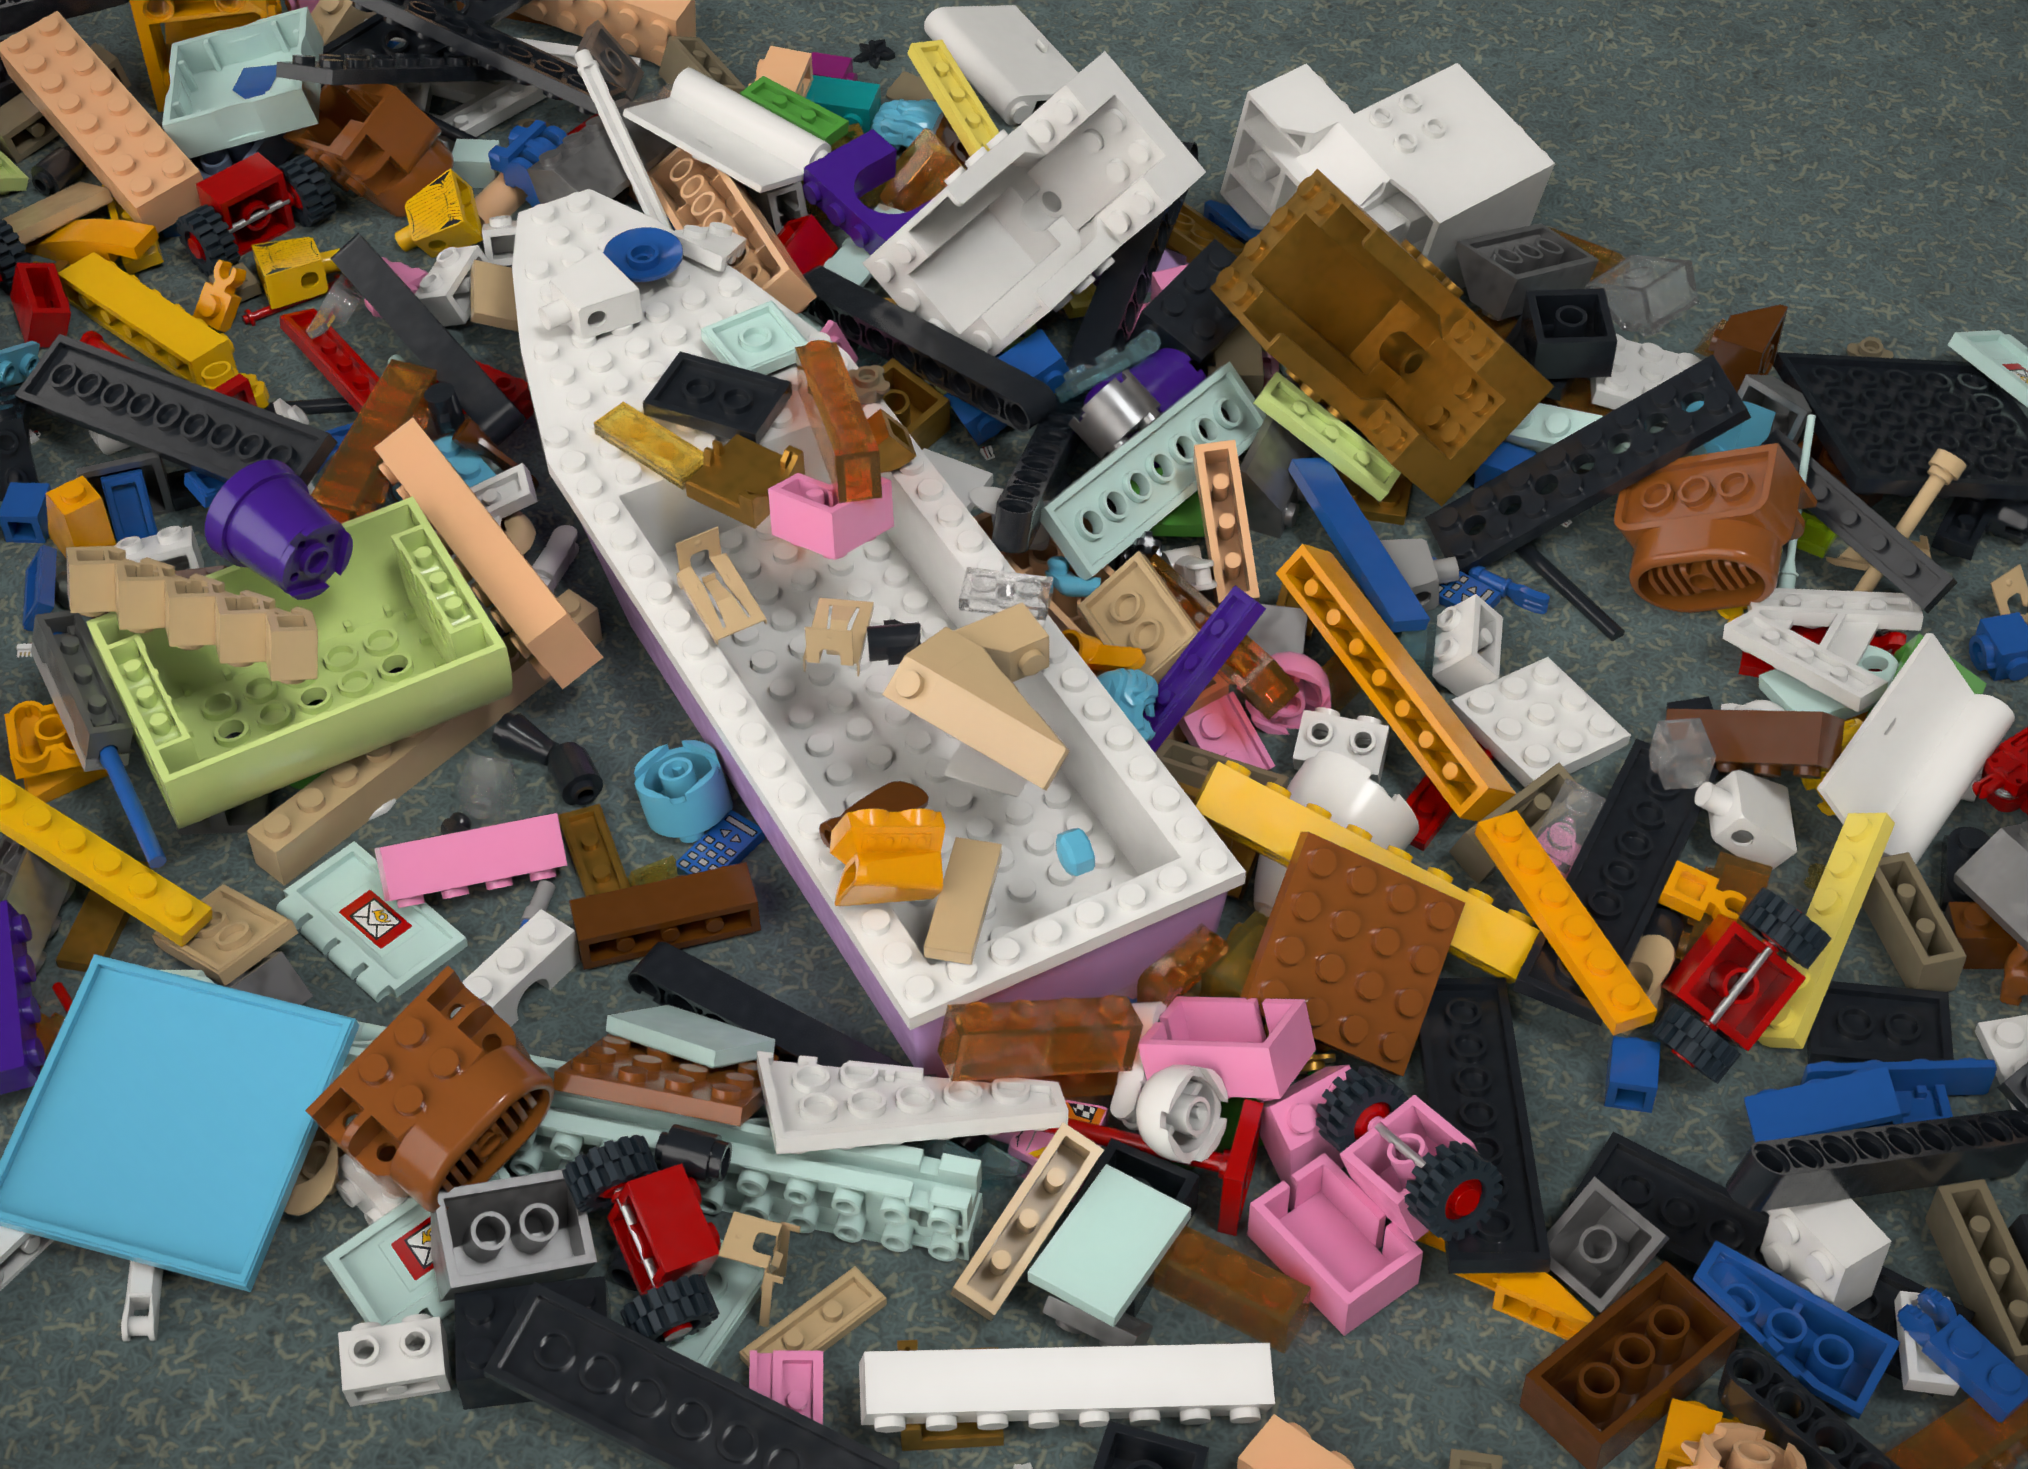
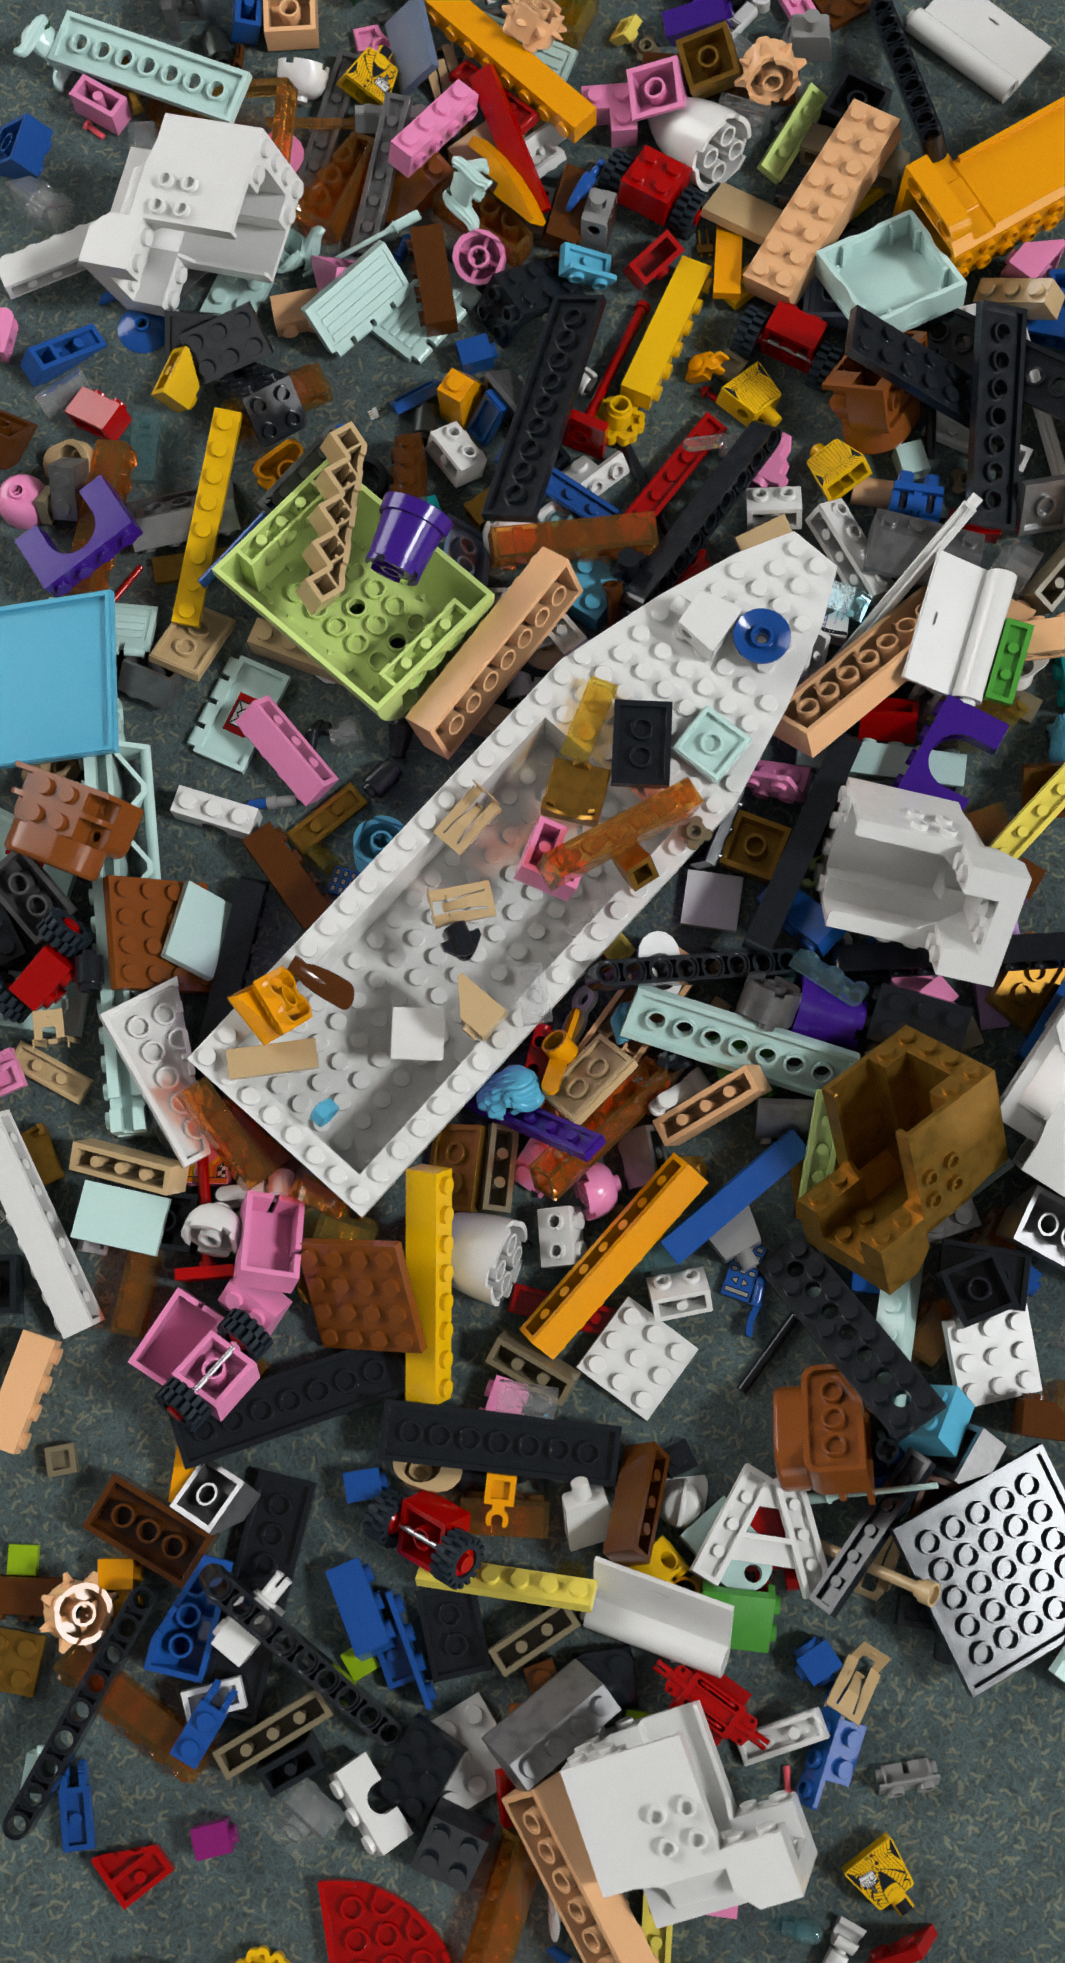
camera: 75 degrees right, 30 degrees up
blue sticker [233,65,277,99] -> none
white wing [668,222,747,272] -> none
clear orange bracket [879,128,966,212] -> none
tan wedge [882,627,1070,791] -> none
light orange plate [1475,810,1658,1036] -> none
clear brick [1649,718,1716,790] -> none

